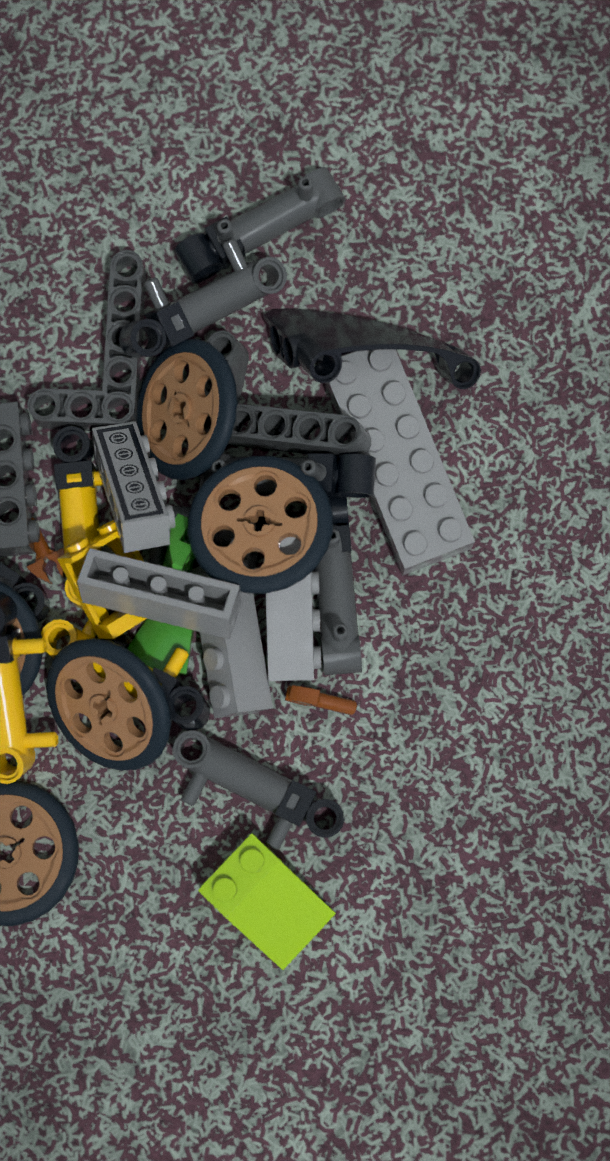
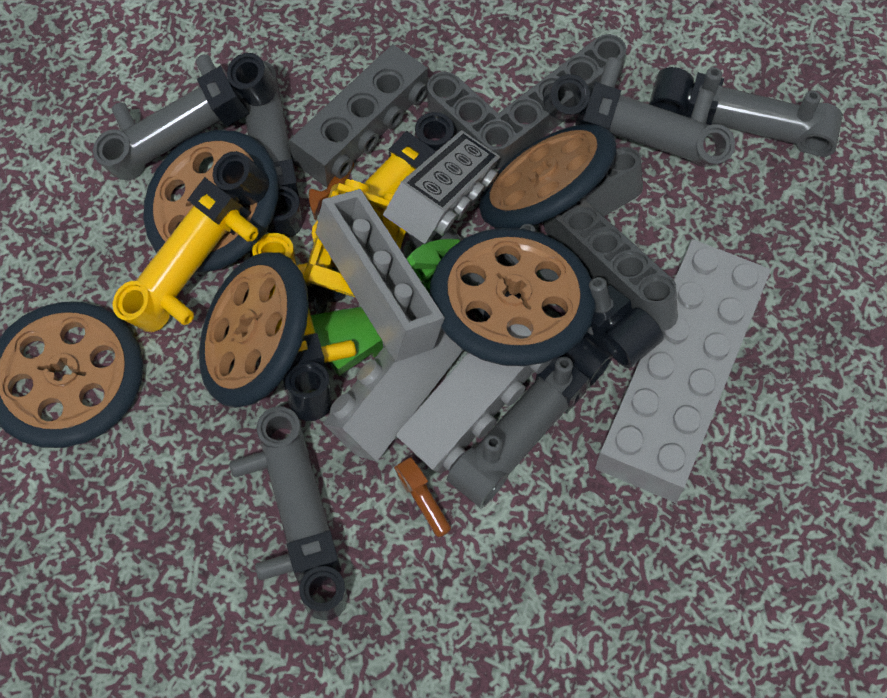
camera: 45 degrees right, 15 degrees down
lime slope [198,833,336,970] -> none
black panel [263,308,481,389] -> none

